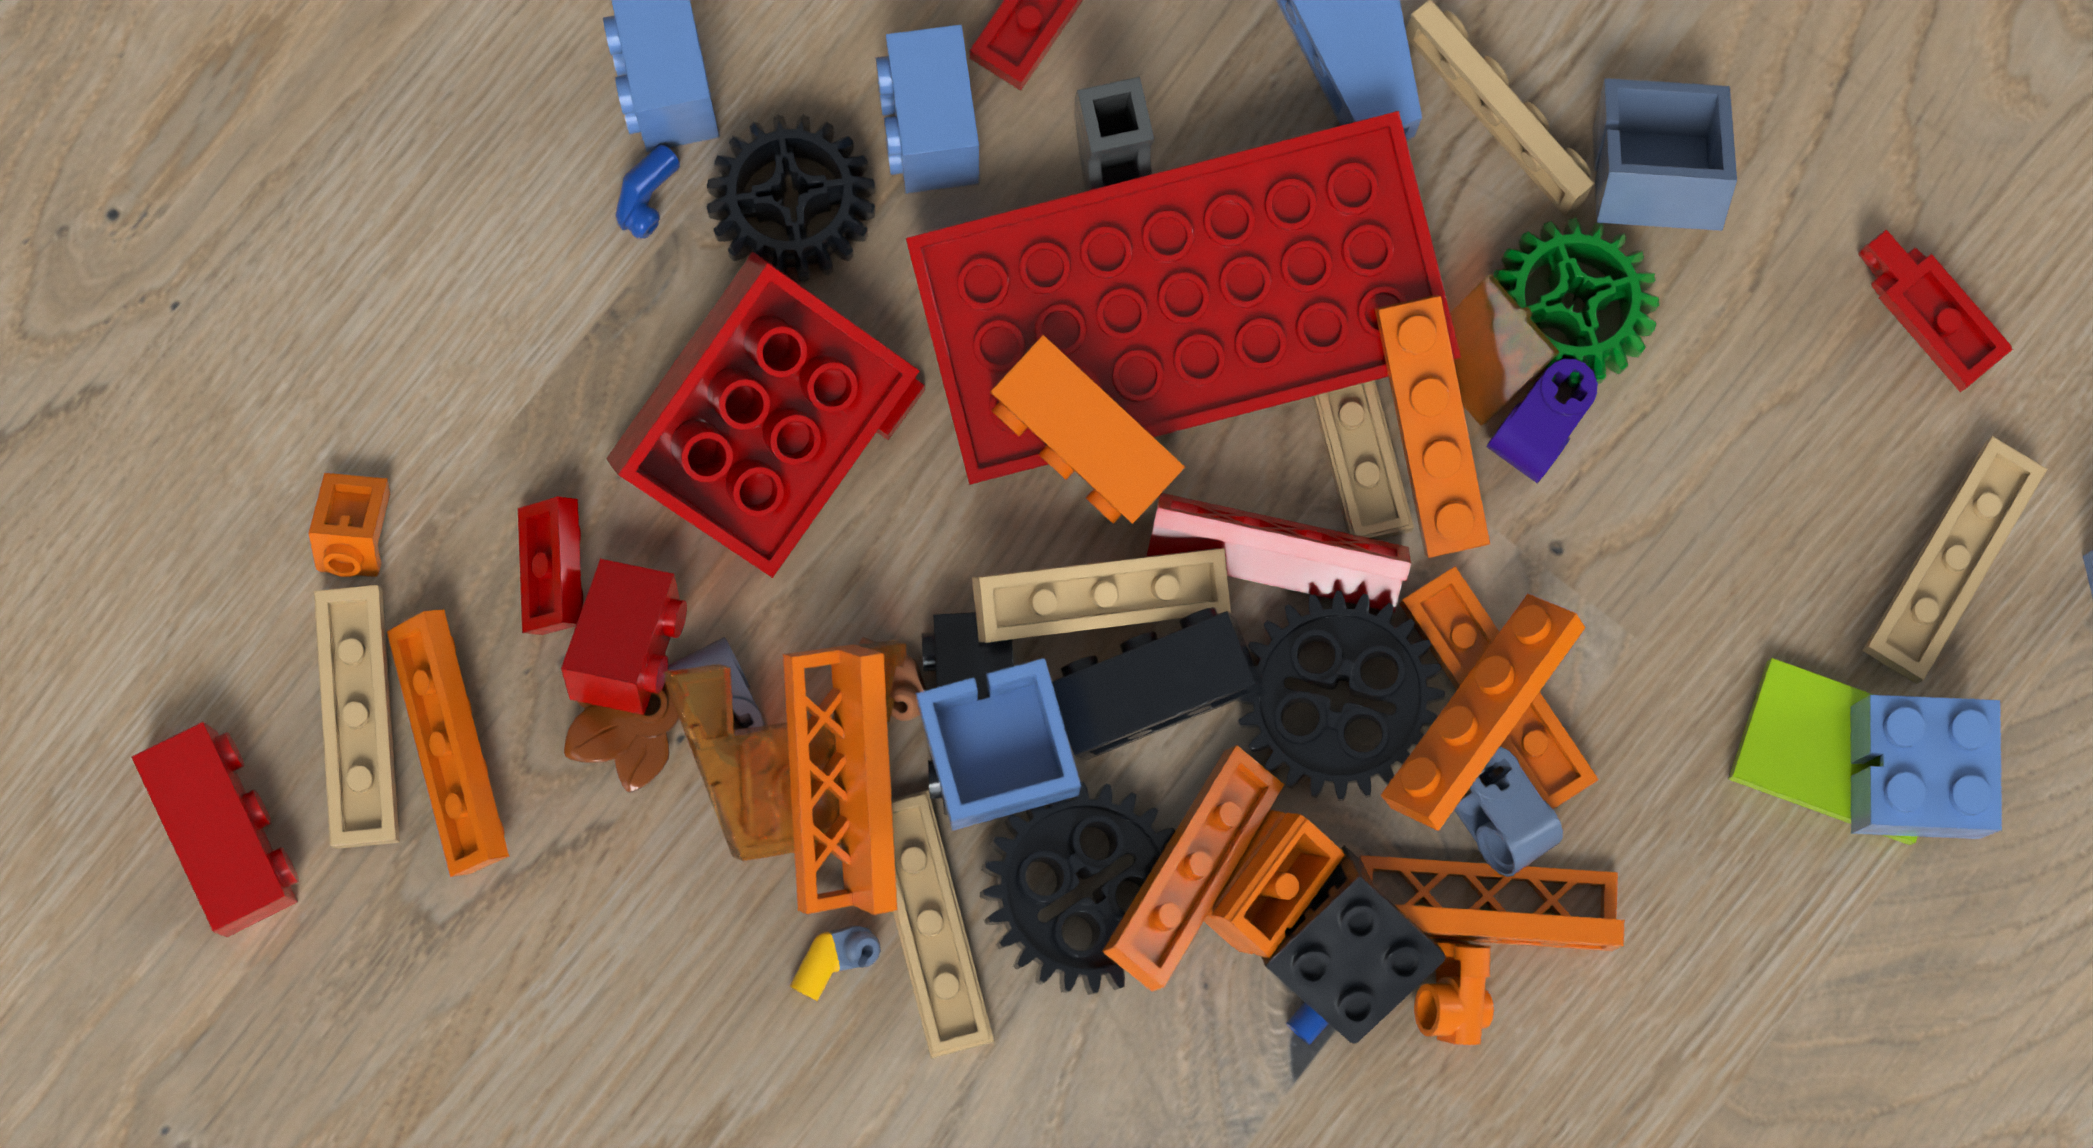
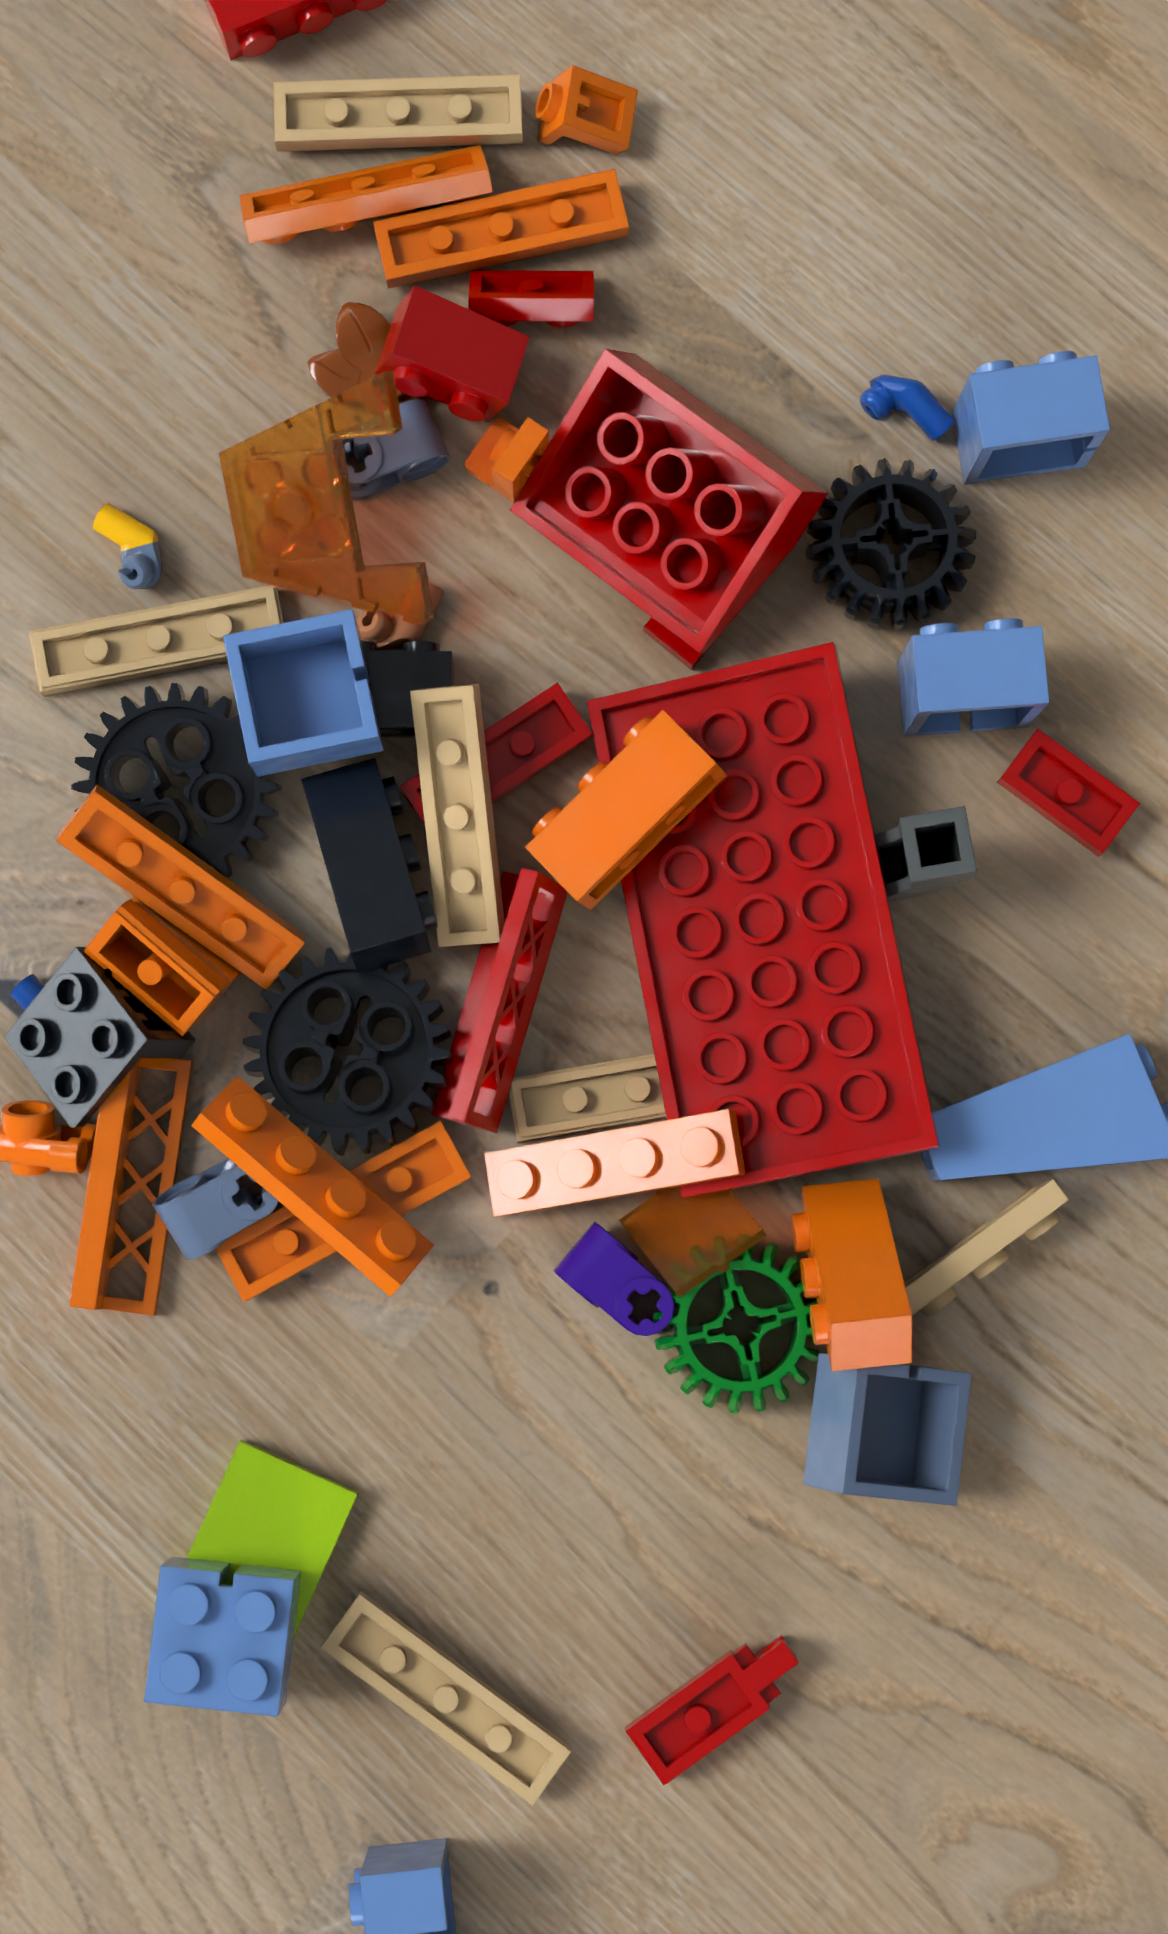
camera: 95 degrees right, 5 degrees up
orange fence [783,644,897,915] -> none
none -> orange plate [373,169,629,289]
none -> red plate [399,682,593,826]
none -> orange bracket [465,417,549,503]
none -> orange brick [791,1178,912,1371]

